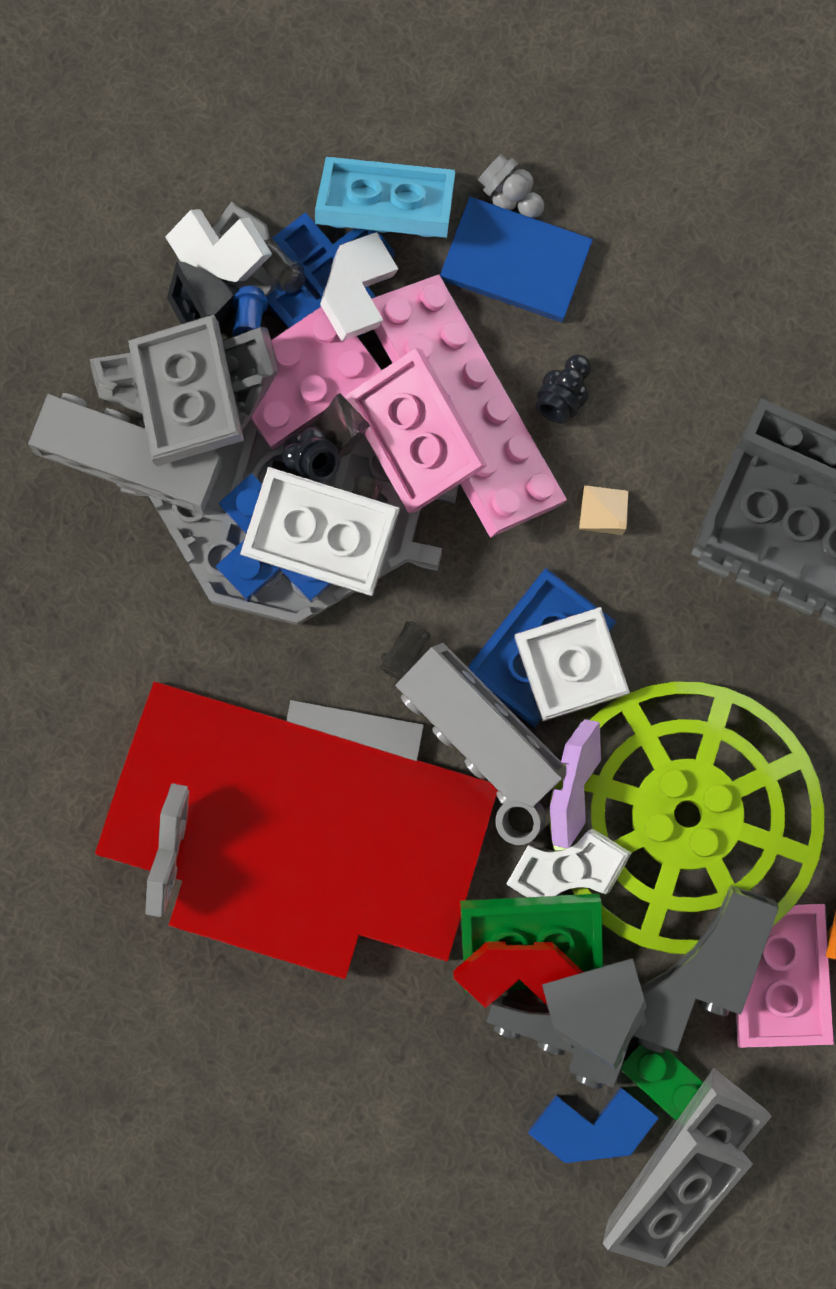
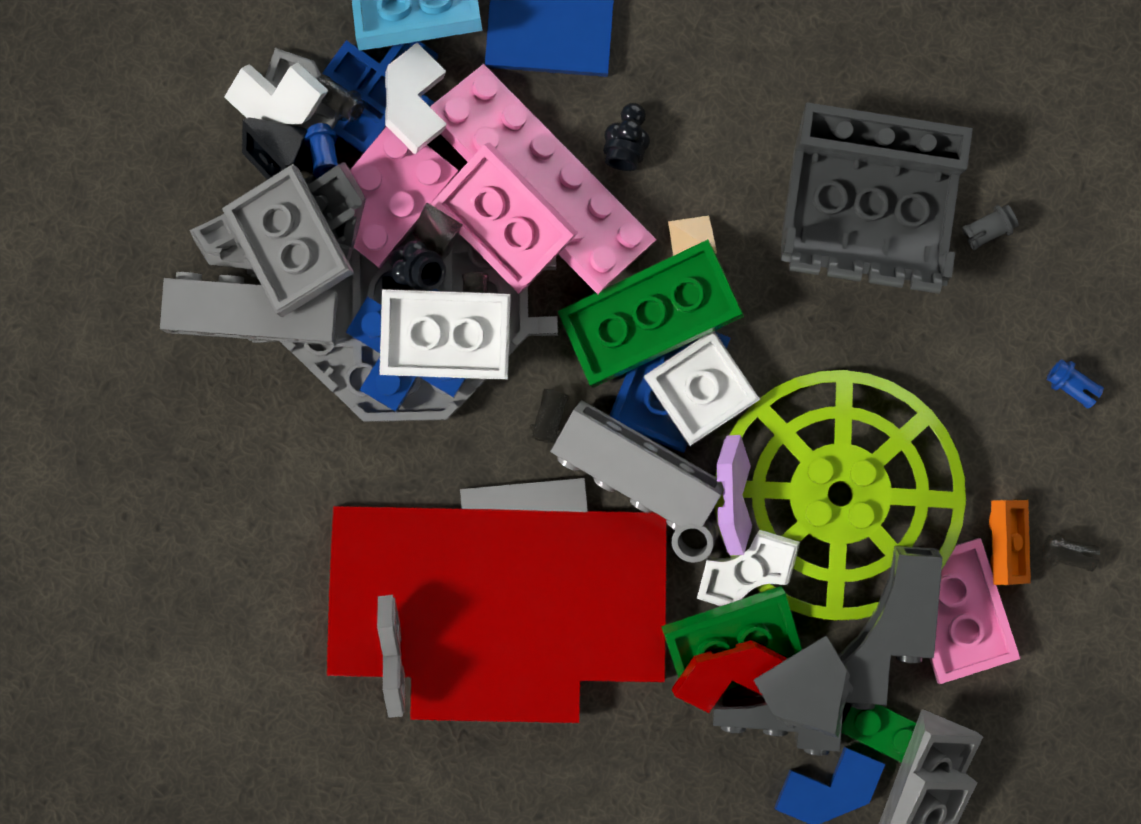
camera: 15 degrees left, 5 degrees up
none -> green plate [558,239,744,388]

